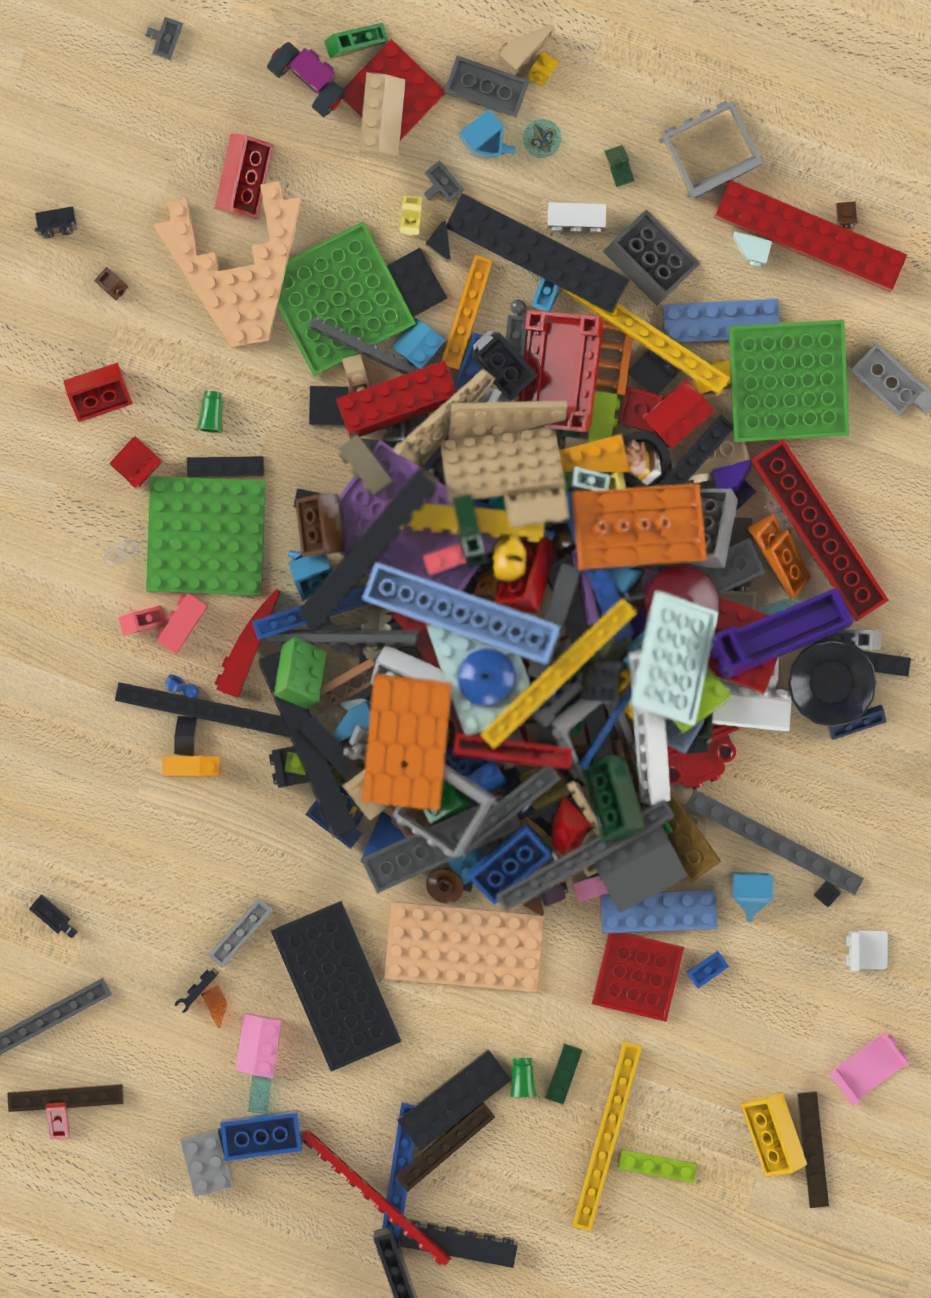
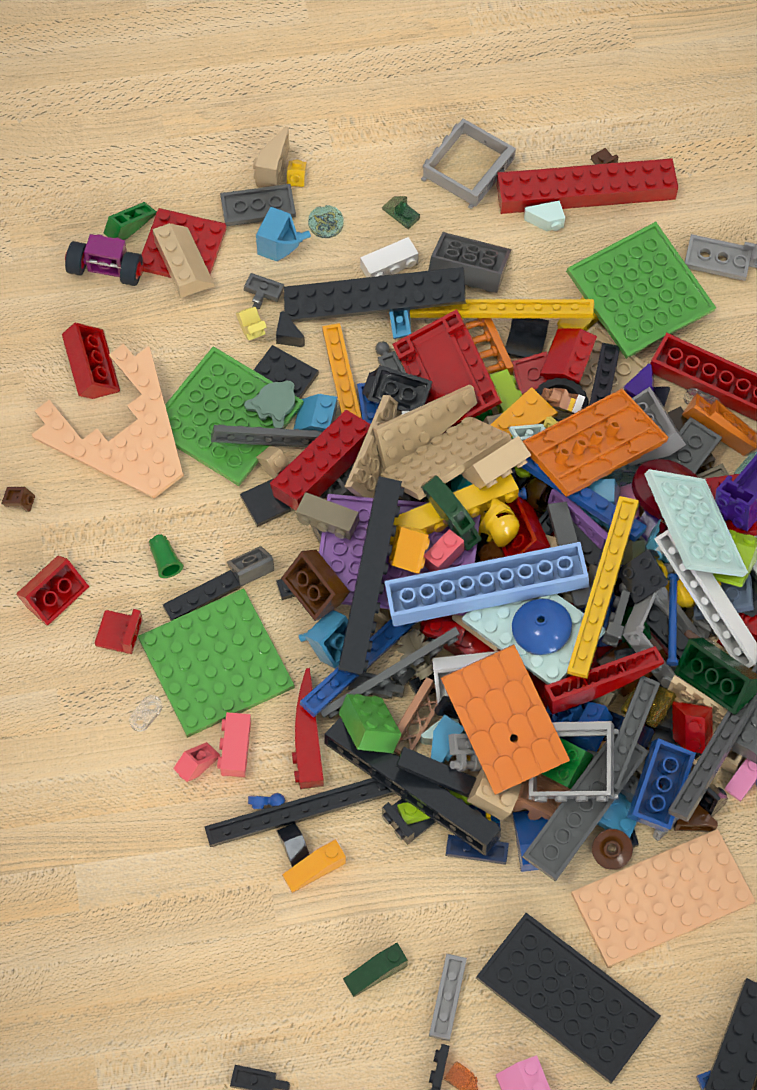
camera: 30 degrees left, 25 degrees down
medium blue plate [663,299,779,343] -> none
none -> dark grey slope [227,546,274,587]
none -> sand green tile [244,380,295,429]
none -> dark green slope [343,943,408,997]
none -> light orange slope [388,524,430,573]

